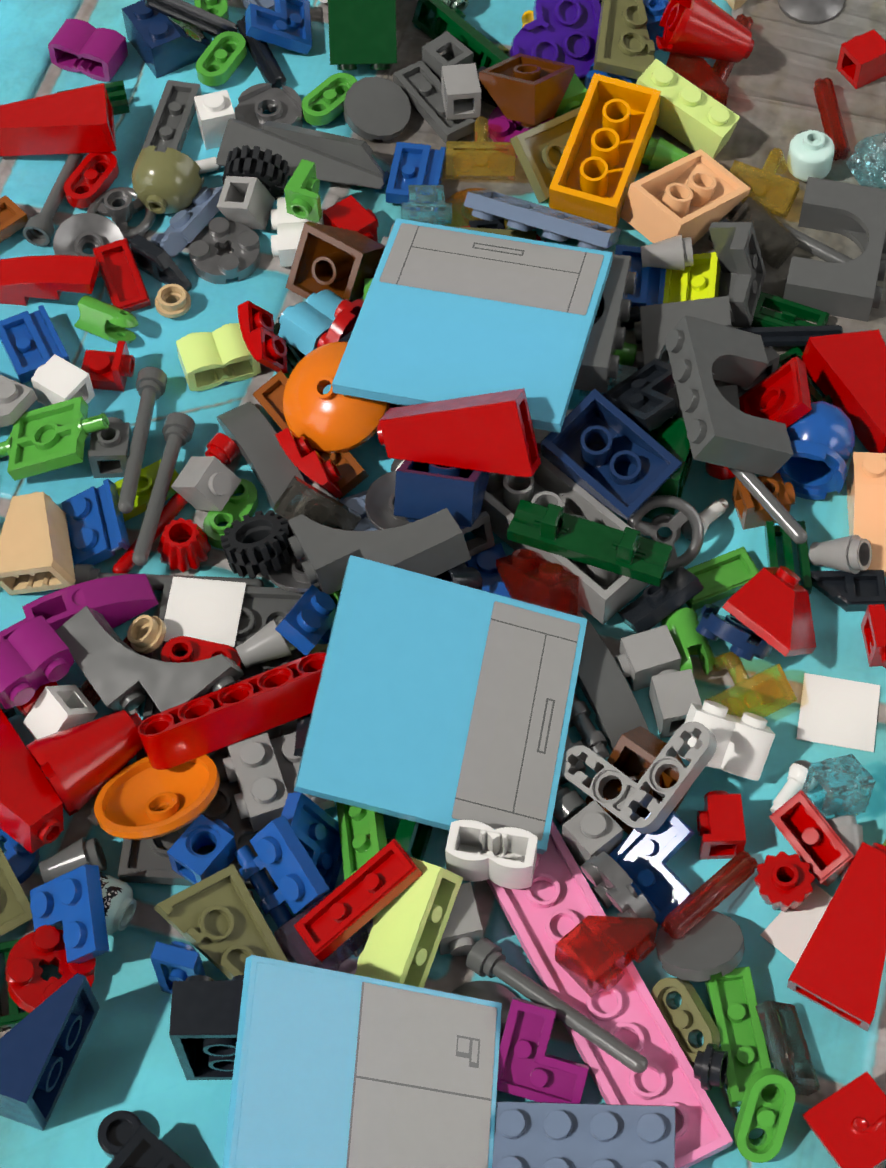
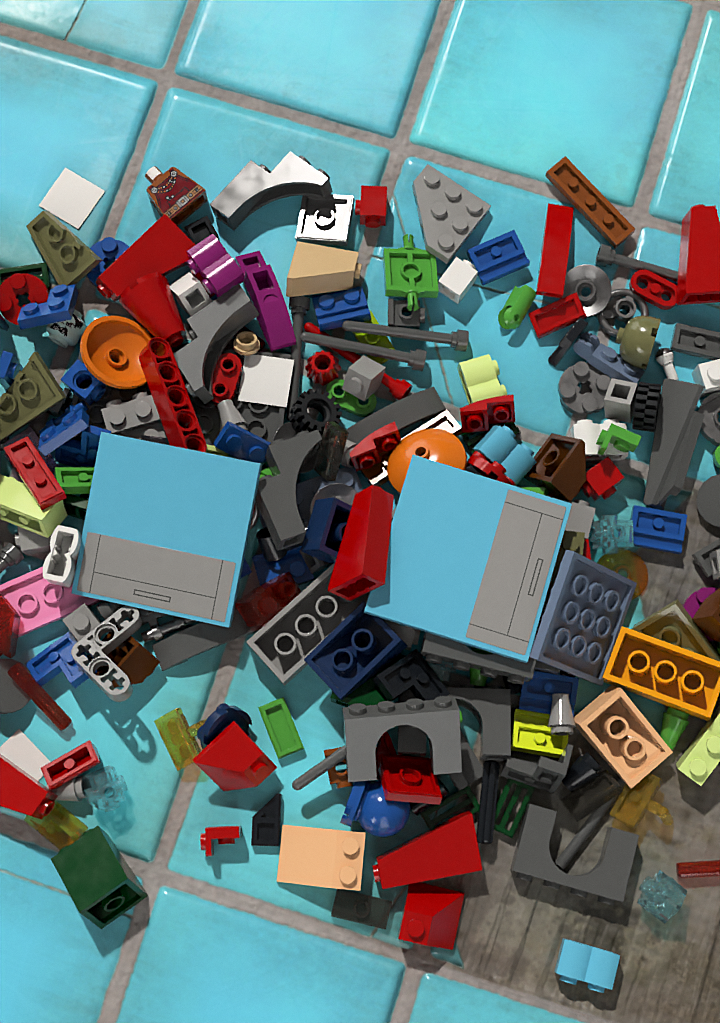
camera: 90 degrees right, 20 degrees up
dark grey cone [39,837,107,883] -> none
red bracket [81,341,135,391] -> none
tan plate [155,284,191,318] -> none
clear yellow plate [446,116,516,180] -> none
dark green hinge [507,499,673,587] -> none
flat silver plate [580,851,656,935] -> none
light grey brick [615,625,681,691] -> none
black plate [618,566,704,633] -> none
flat silver piece [627,495,704,572] -> none
light grey brick [649,669,702,738] -> none
bright green piece [661,607,715,675] -> none
white brick [678,700,776,781] -> none
white piece [681,498,729,540] -> none
red brick [697,790,746,860] -> none
red piece [754,851,815,912] -> none
dark green tile [764,521,812,594] -> none
white piece [770,760,817,813] -> none
light aqua head [787,130,835,182] -> none
white sticker [796,673,881,752] -> none
light grey cone [809,535,872,574] -> none

